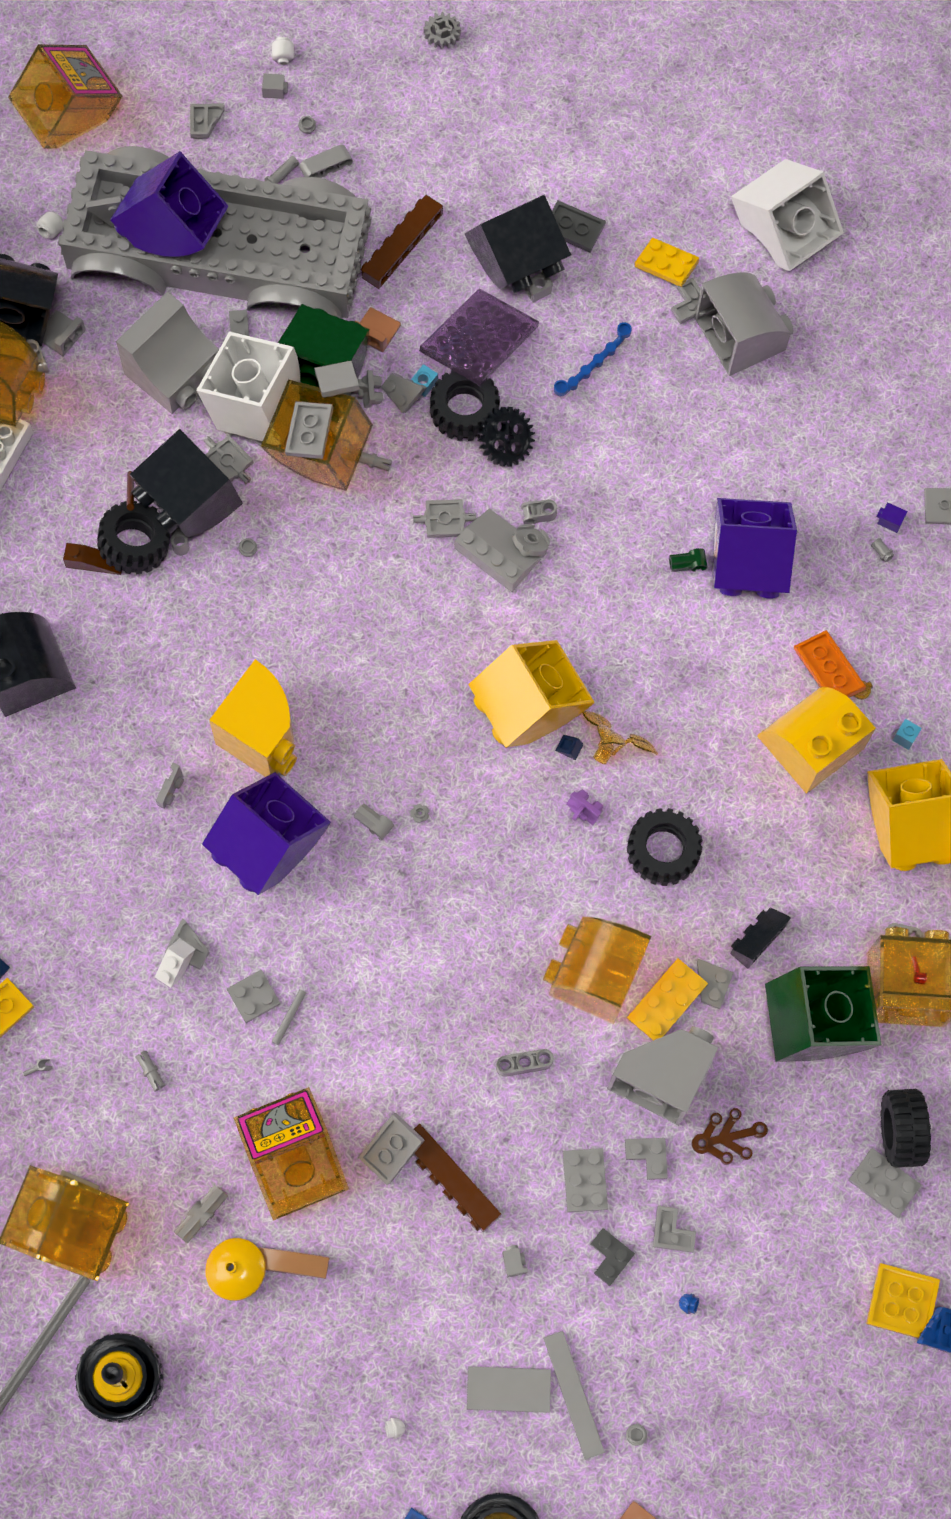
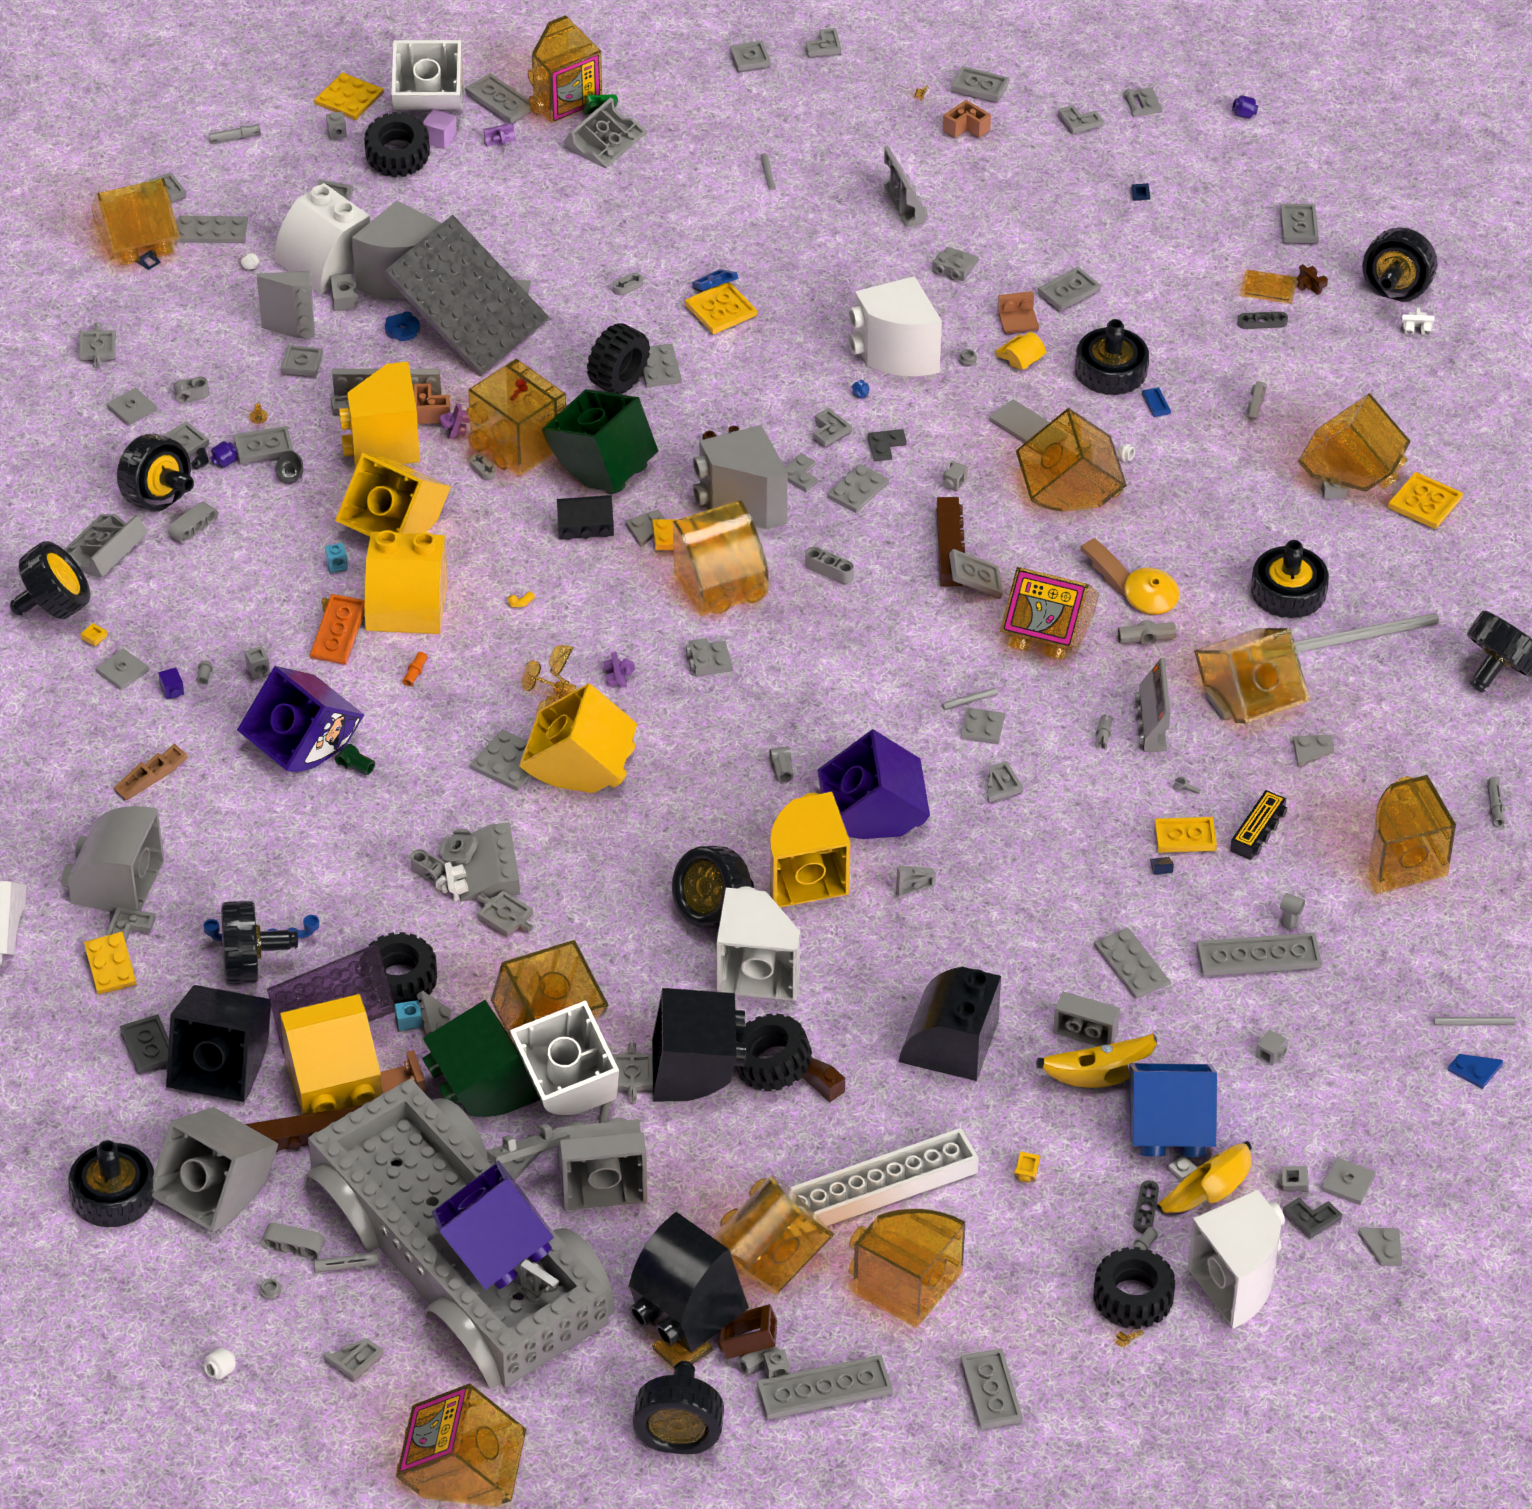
camera: 135 degrees left, 25 degrees down
white head [37,212,63,239] -> none
reddish brown bar [127,471,134,511] -> none
white brick [155,938,195,988] -> none
light grey brick [262,73,288,99] -> none
light grey plate [285,401,333,459] -> none
light grey tile [315,361,360,397] -> none
light grey plate [410,804,429,823] -> none
light grey gear [424,12,461,49] -> none
black gear [477,407,535,467] -> none
light grey tile [543,1331,605,1460] -> none
black tyre [627,808,703,886] -> none
none -> black wheel [68,1140,154,1227]
none -> medium nougat slope [114,744,188,800]
none -> light grey brick [152,1107,278,1232]
none -> black wheel [221,901,298,984]
none -> light grey brick [244,646,270,679]
none -> yellow slope [280,994,382,1115]
none -> orange pin [402,652,428,687]
none -> white hips [435,862,469,901]
none -> light grey plate [470,729,532,791]
none -> light grey hinge [487,1124,570,1163]
none -> yellow arm [507,591,535,608]
none -> black wheel [672,846,754,928]
none -> light grey plate [686,638,733,677]
none -> white slope [717,886,800,1001]
none -> white brick [848,276,942,376]
none -> yellow brick [995,332,1047,370]
none -> clear yellow brick [1016,408,1127,512]
none -> light grey piece [1135,658,1170,752]

